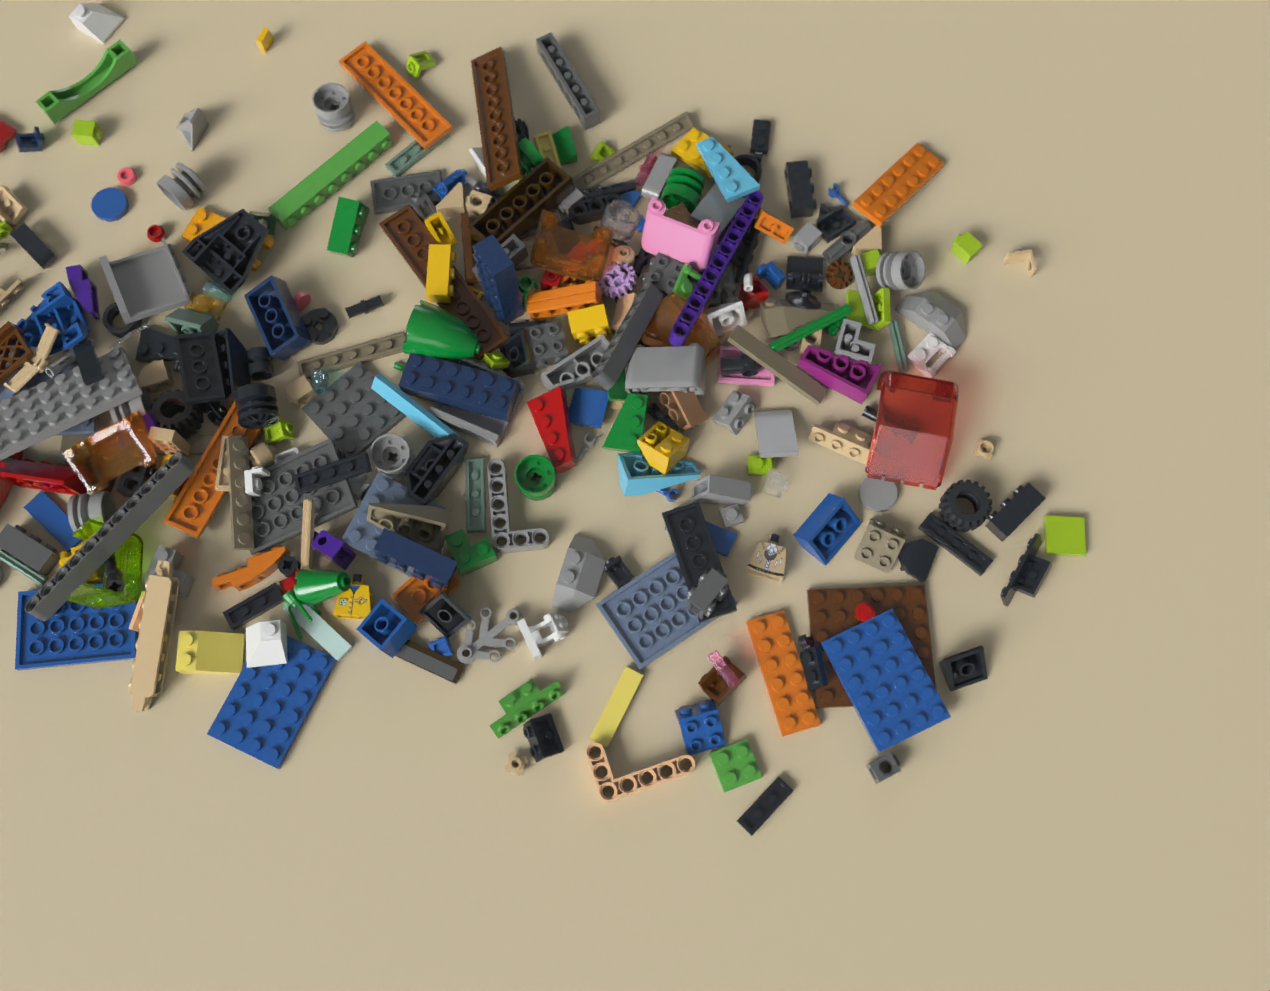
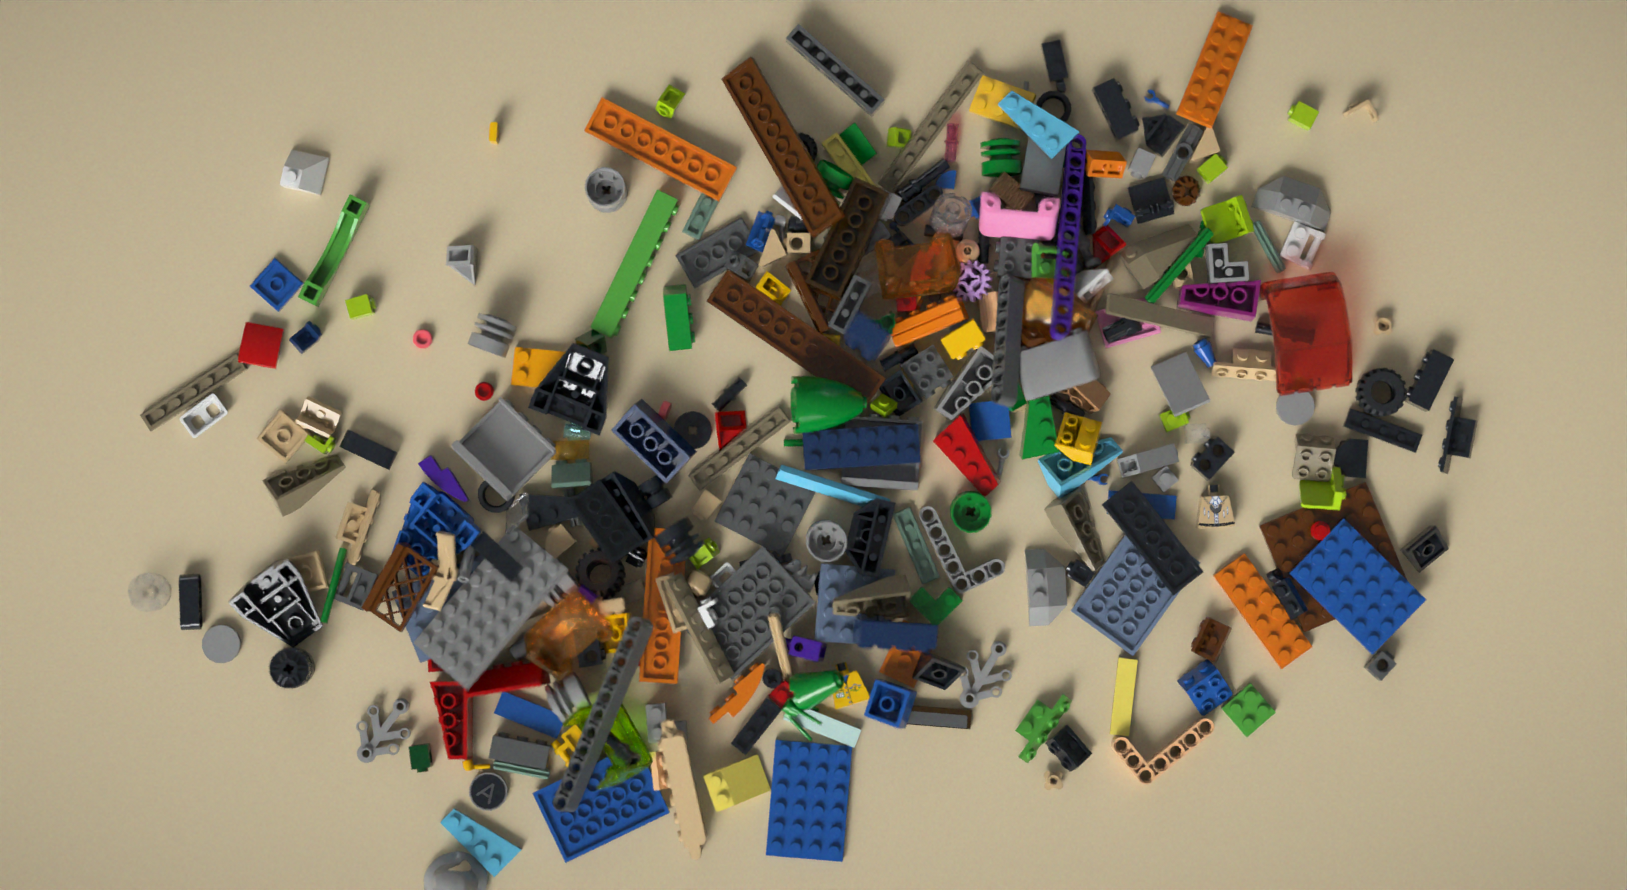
camera: 20 degrees left, 15 degrees up
blue tile [91,187,129,222] -> none
white slope [246,620,288,668] -> none
black tile [294,452,372,495] -> none
clear light blue cone [311,370,330,396] -> none
yellow brick [425,244,456,303] -> none
blue tile [428,636,454,656] -> none
white tile [517,612,569,660] -> none
light grey beam [641,152,678,200] -> none
dark grey brick [686,568,729,620] -> none
clear pink axle [708,650,740,689] -> none
light grey bracket [713,390,756,435] -> none
black tile [736,776,794,836] -> none
white arm [743,273,759,292] -> none
black dish [785,289,822,310] -> none
blue slope [793,493,861,565] -> none
light grey axle [850,255,879,325] -> none
light grey wheel [876,251,926,291] -> none
lime tile [1044,515,1086,556] -> none
none -> blue tile [250,258,304,312]
none -> red slope [715,410,747,451]
none -> dark tan wedge [1044,487,1105,571]
none -> black brick [1190,437,1235,481]
none -> blue cone [1193,338,1217,368]
none -> lime bracket [1299,467,1346,510]

